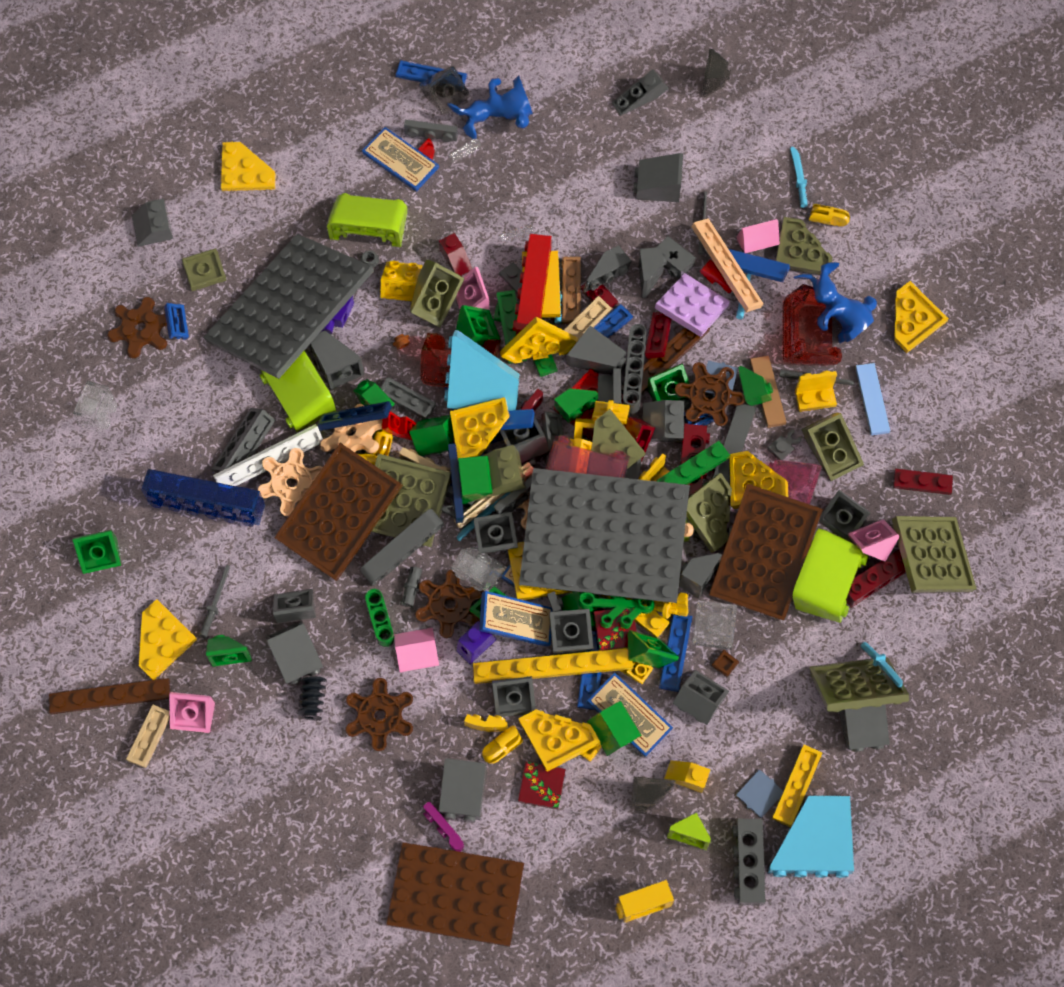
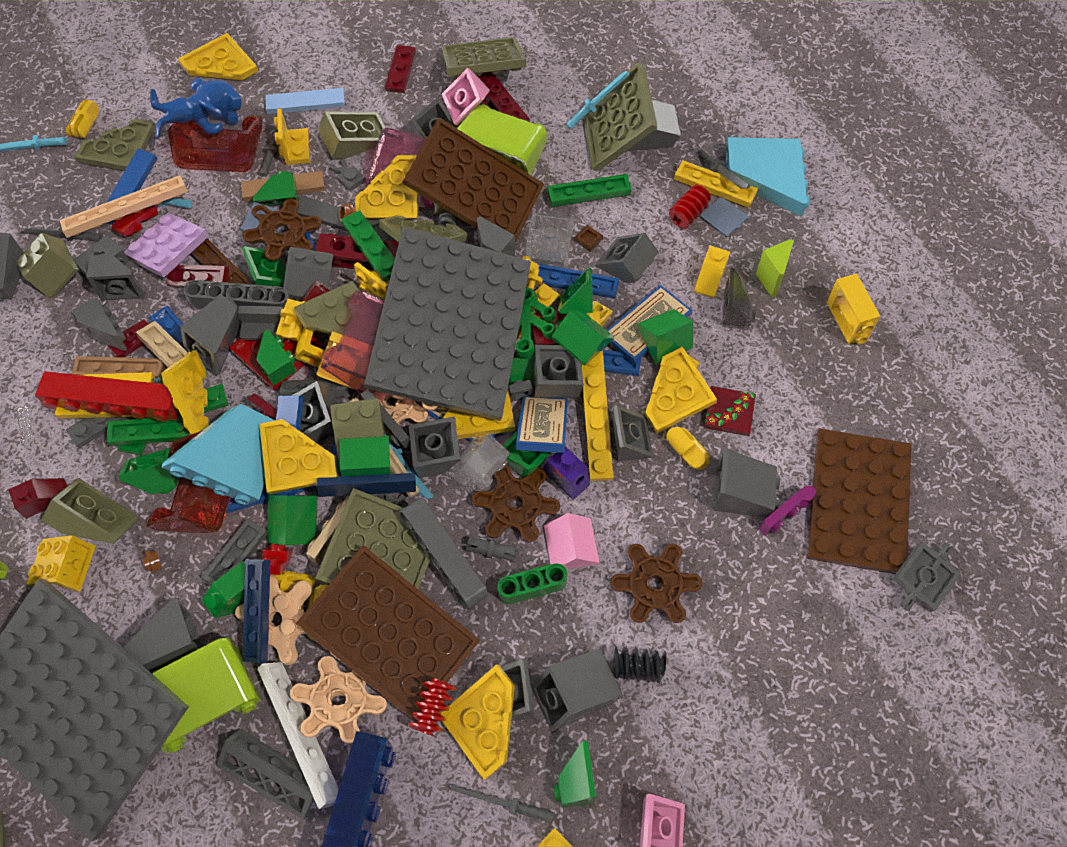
camera: 90 degrees left, 5 degrees down
dark grey plate [361,251,379,268] -> none
bright pink slope [456,267,490,310] -> none
yellow slope [464,714,508,732] -> none
dark grey brick [732,819,766,906] -> none
bright pink slope [736,219,780,253] -> none
none -> olive slope [16,233,78,298]
none -> dark orange plate [339,203,356,222]
none -> red piece [408,678,457,738]
none -> yellow plate [441,665,515,780]
none -> green plate [547,174,632,207]
none -> green slope [551,309,614,366]
none -> red piece [669,184,711,229]
none -> dark grey sword [698,148,750,189]
none -> dark grey plate [892,541,961,612]

